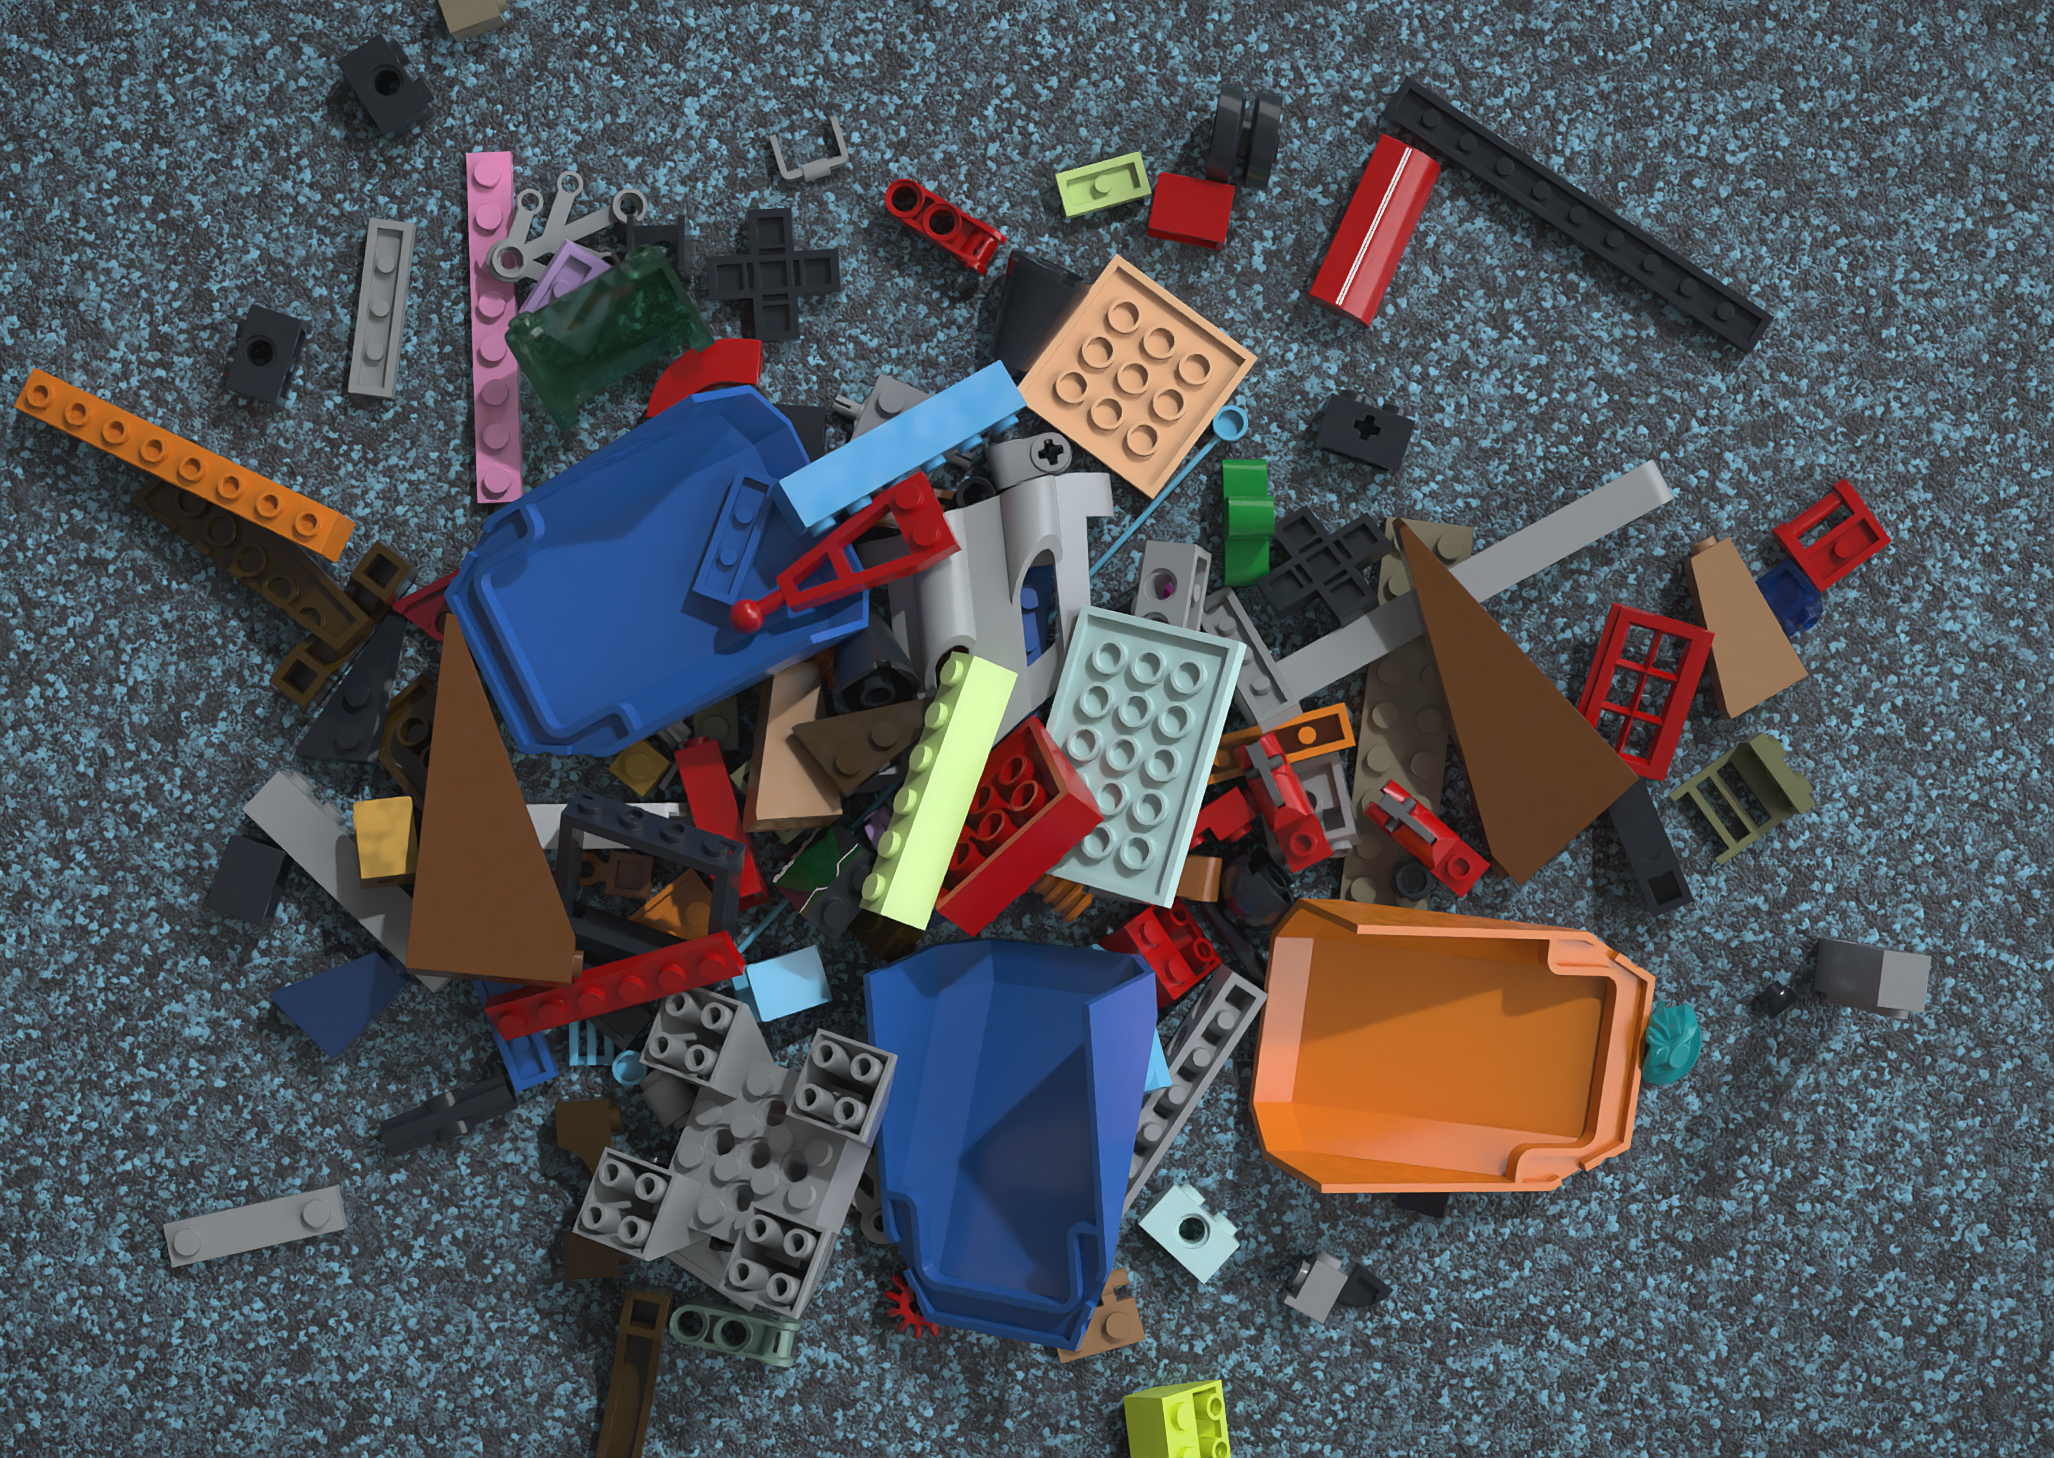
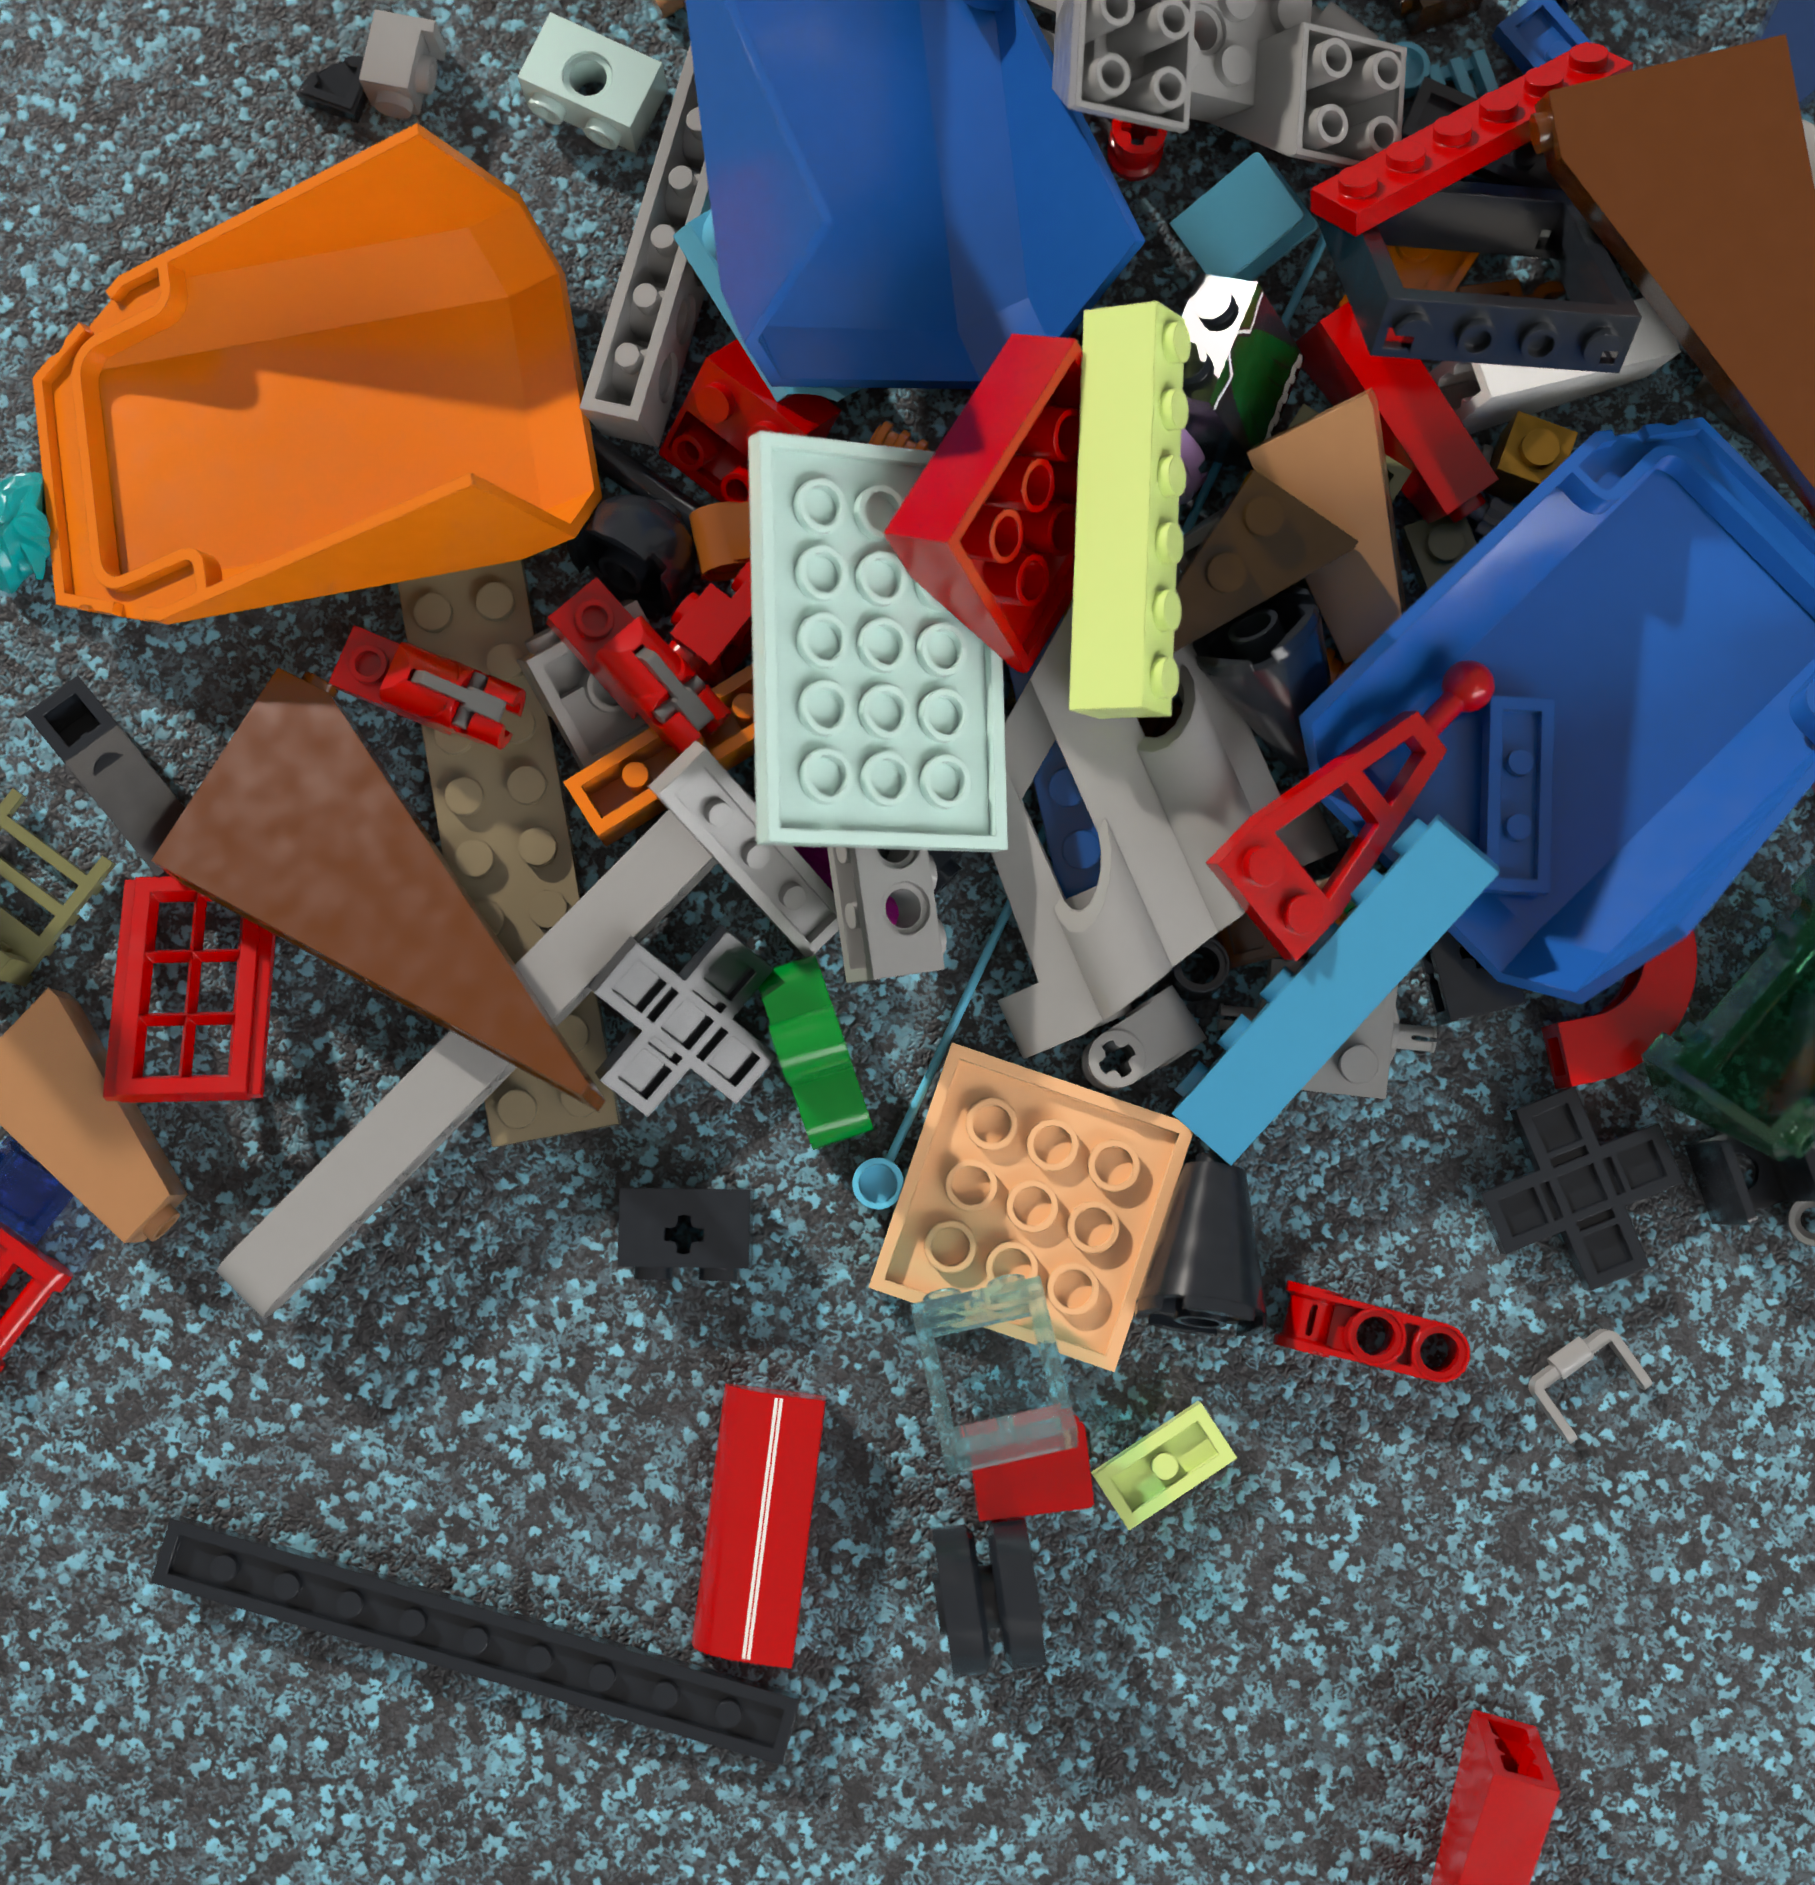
camera: 160 degrees right, 5 degrees down
black plate [1391,858,1434,902] -> none
none -> clear light blue window [910,1274,1078,1476]

